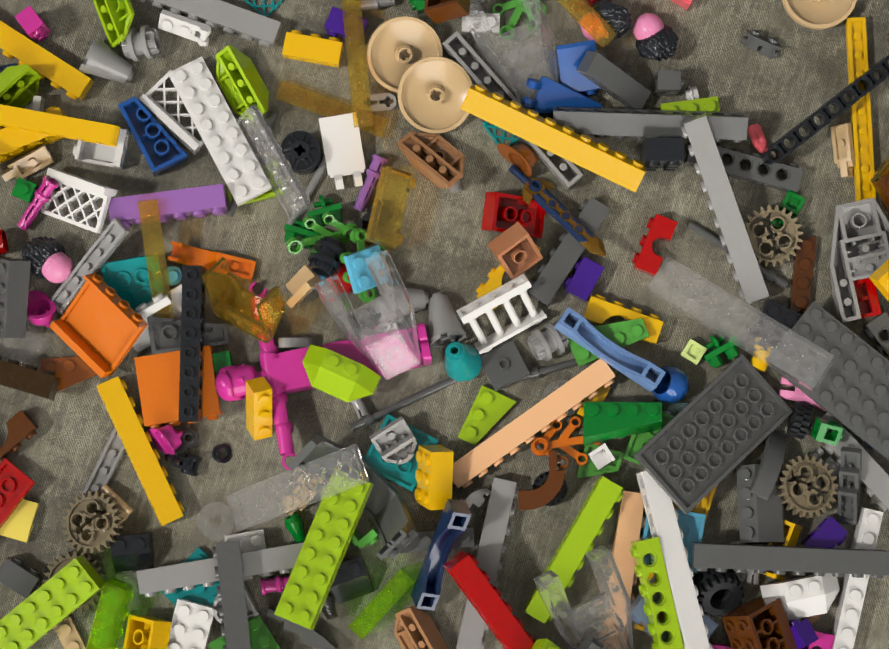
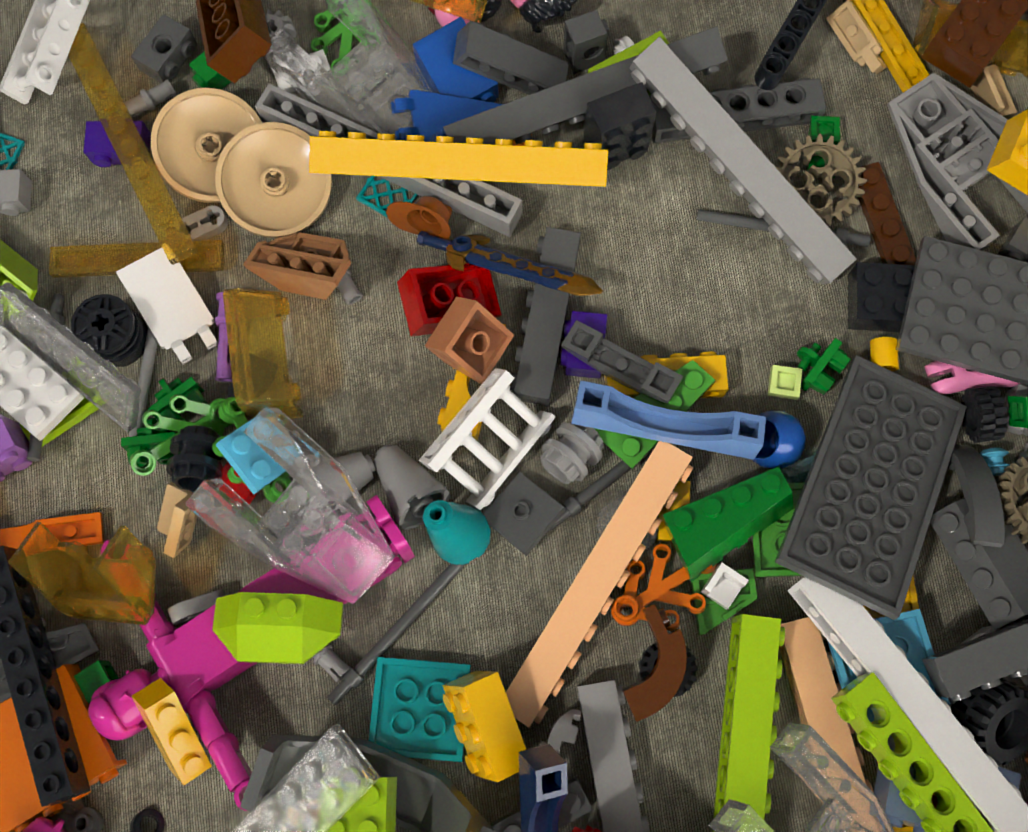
camera: 20 degrees left, 10 degrees down
yellow brick [282,30,344,68] -> none
light grey slope [369,416,417,465] -> none
lime wing [458,385,517,445] -> none
red arch [632,214,678,277] -> none
clear brick [647,256,835,393] -> none
coral piece [747,123,768,154] -> none
red hinge [853,278,881,318] -> none
none -> dark grey slope [561,320,683,403]
none -> medium azure wheel [979,447,1010,476]

